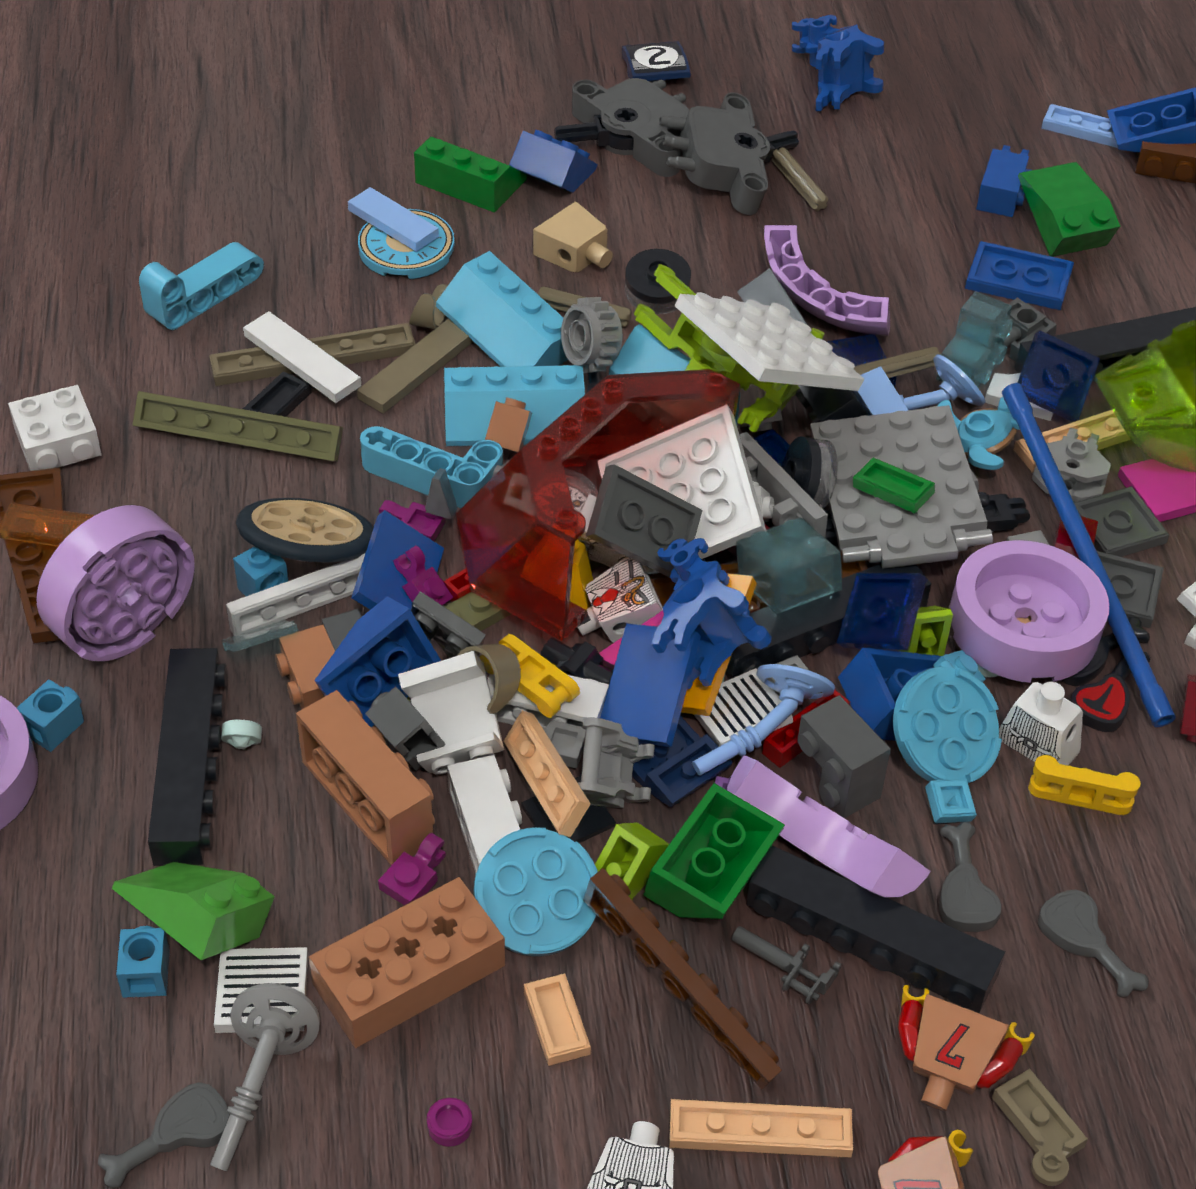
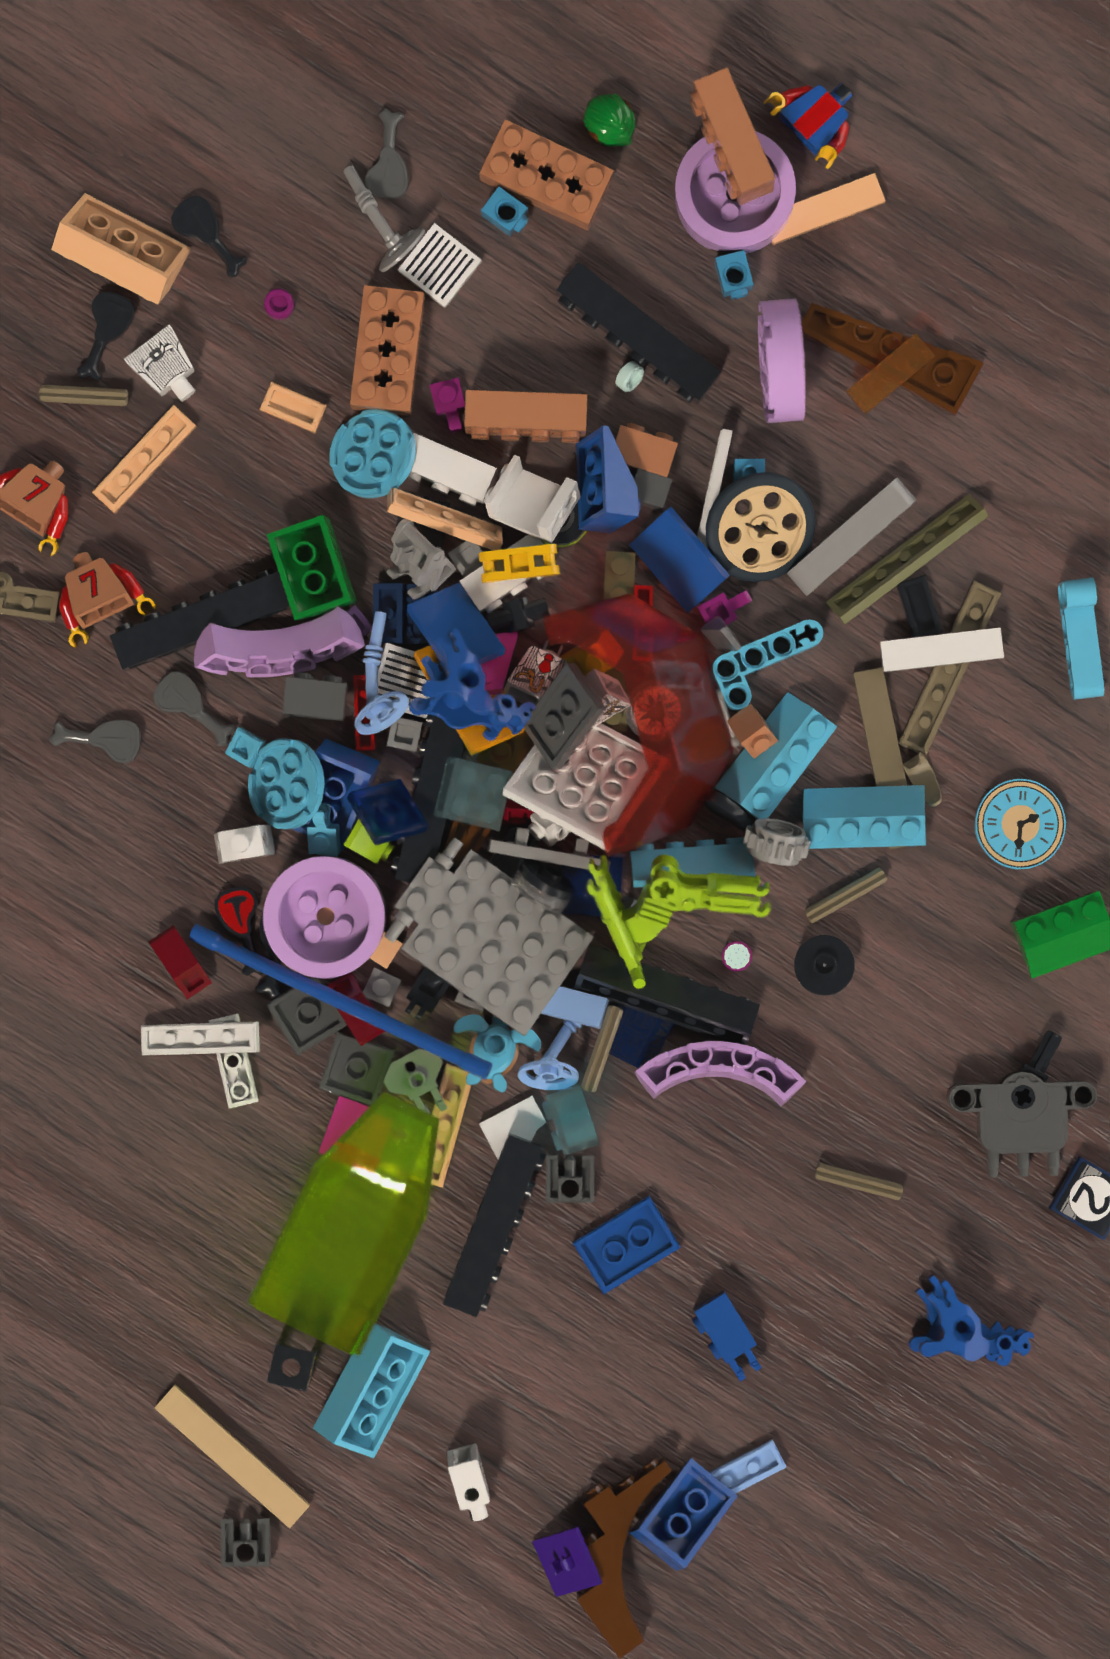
camera: 130 degrees right, 40 degrees up
white brick [8,385,101,471] -> none
bright green slope [112,862,275,960] -> none
clear light blue piece [221,620,298,652] -> none
light blue tile [348,187,439,252] -> none
dark grey brick [365,686,446,771] -> none
magenta plate [393,545,453,605] -> none
dark grey tile [411,591,486,658] -> none
dark tan helmet [457,644,521,714] -> none
slope [509,130,598,193] -> none
tan torso [533,202,613,272] -> none
reddish brown wing [583,868,782,1089] -> none
lime slope [595,822,669,900] -> none
dark grey piece [659,92,799,215] -> none
white plate [675,292,864,391] -> none
dark grey piece [732,926,842,1005] -> none
green tile [853,457,935,513] -> none
clear blue tile [1017,330,1100,422] -> none
green slope [1018,162,1121,257] -> none
yellow plate [1028,755,1141,815] -> none
none -> nougat brick [479,119,614,231]
none -> light grey beam [787,477,917,596]

